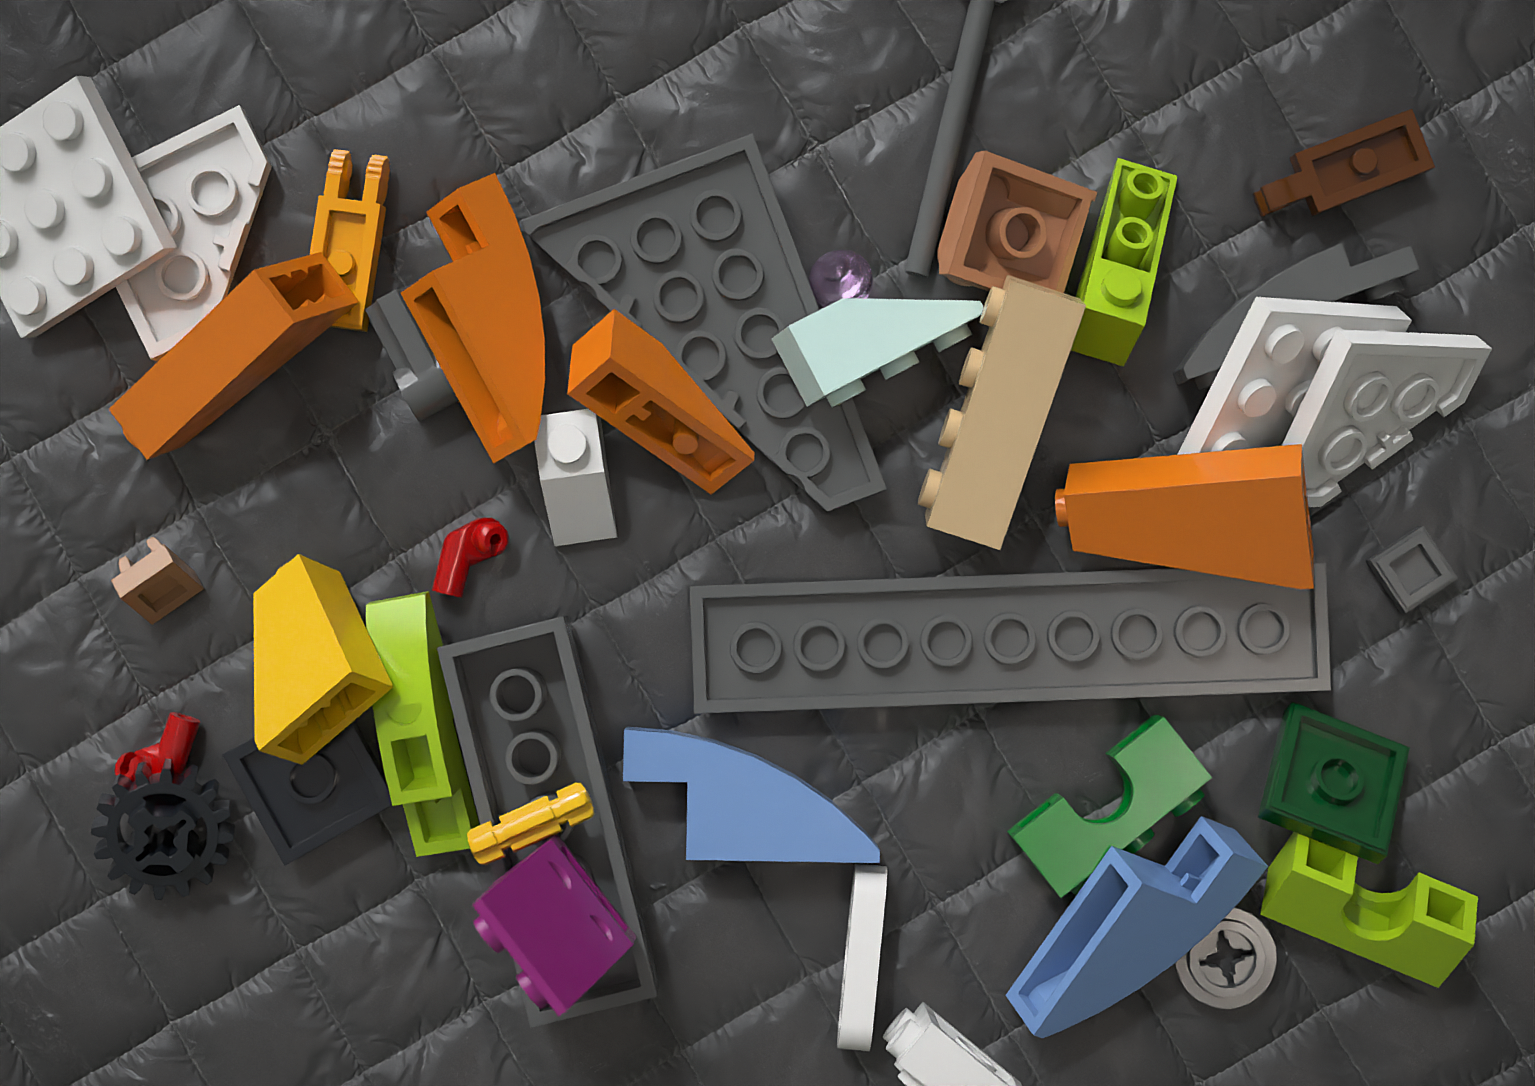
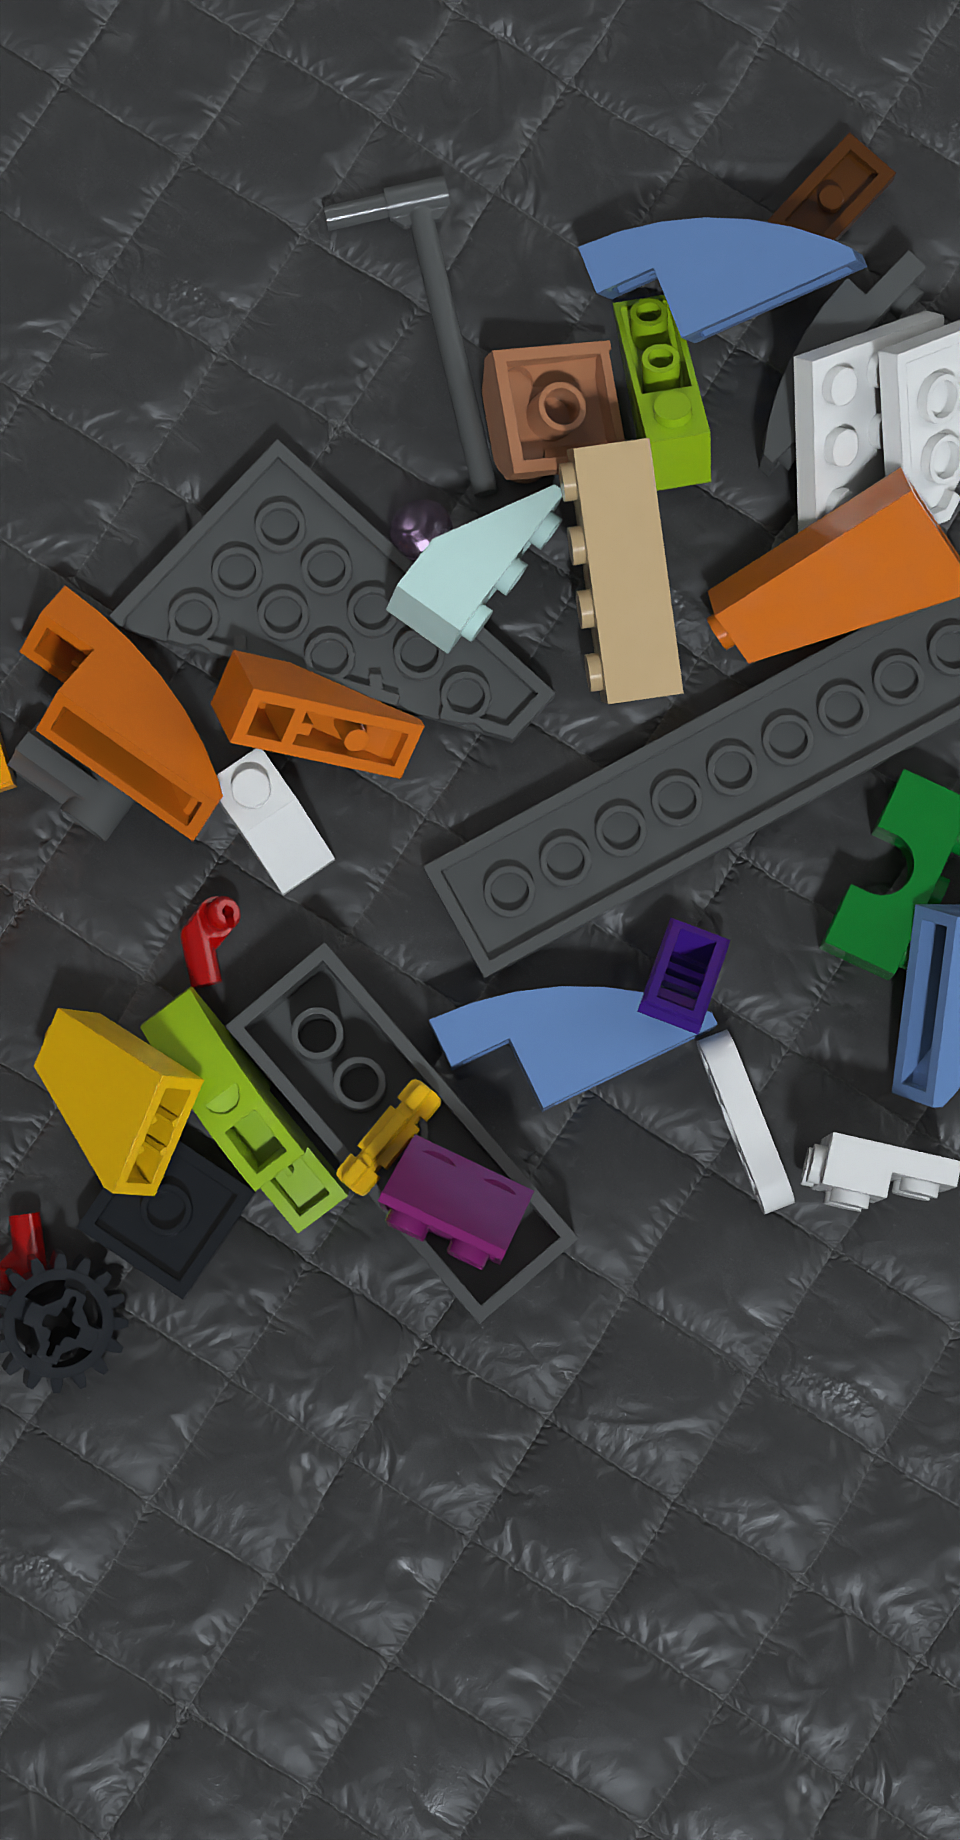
camera: 25 degrees left, 5 degrees down
none -> medium blue slope [578,217,867,343]
none -> dark purple slope [637,918,731,1035]

